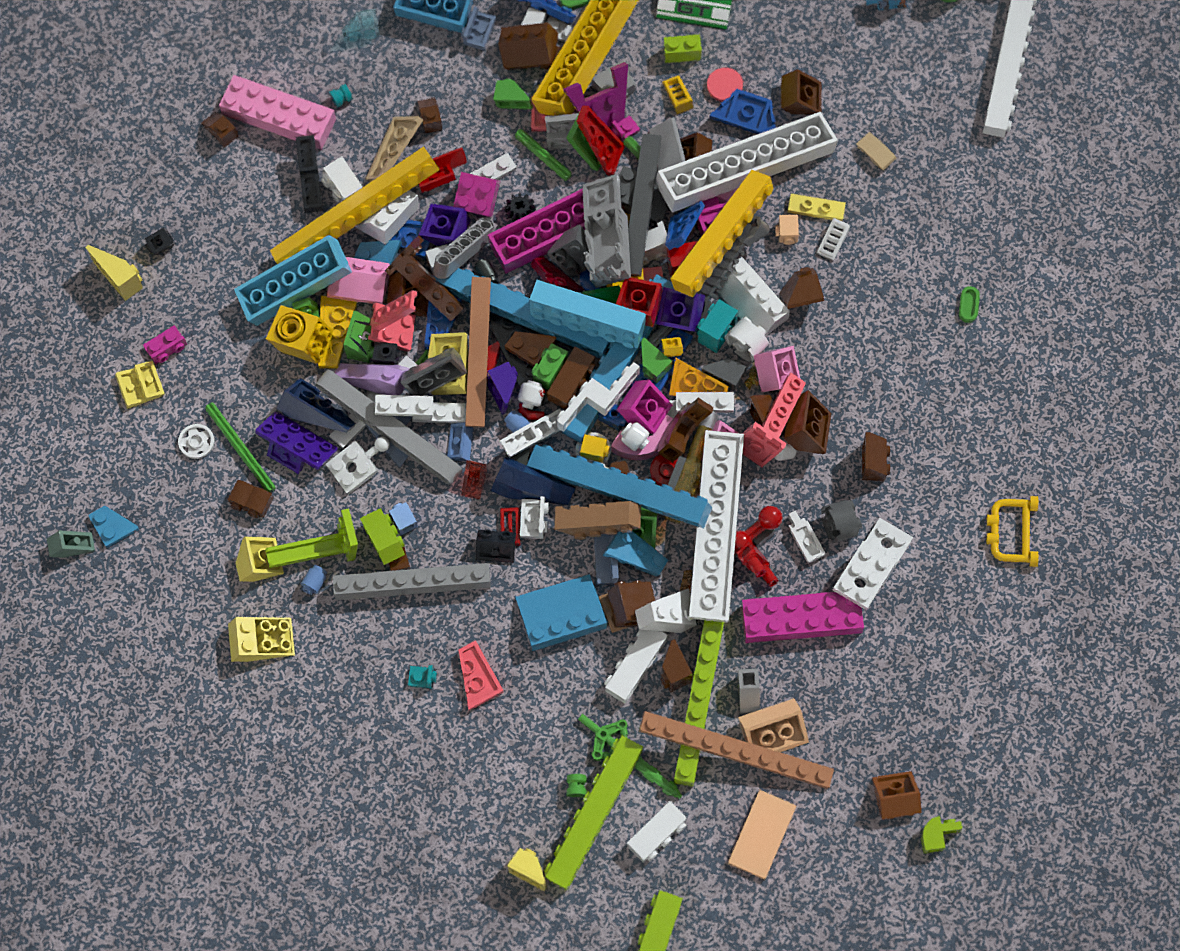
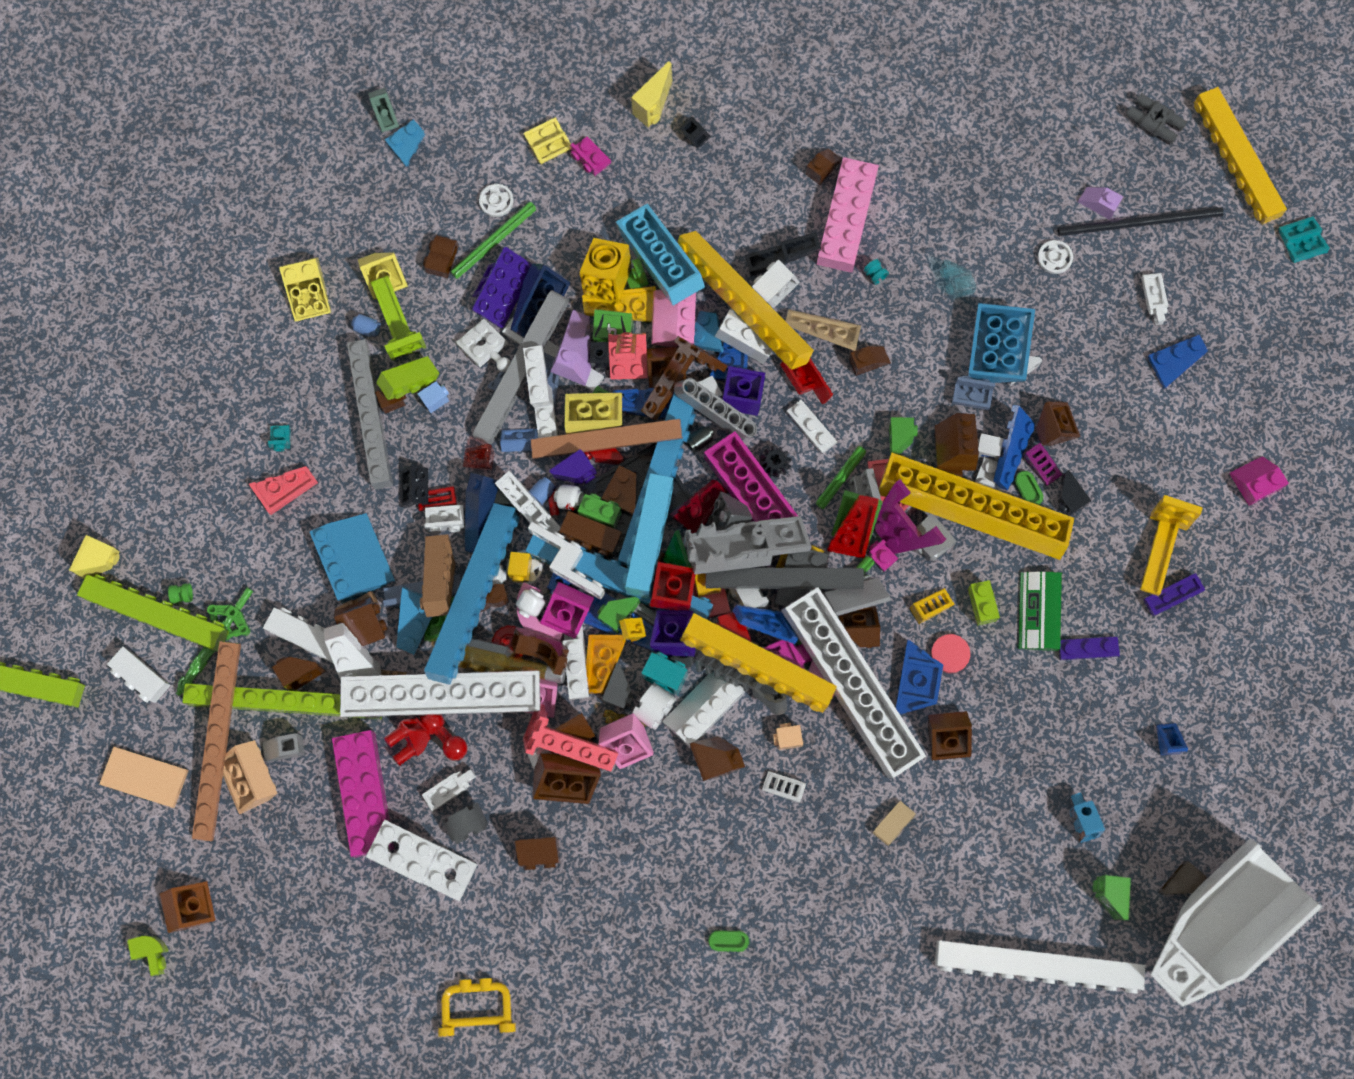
camera: 85 degrees right, 5 degrees up
dark grey slope [401,347,467,396] -> none
dark pink brick [453,172,500,217] -> none
light yellow plate [788,194,846,221] -> none

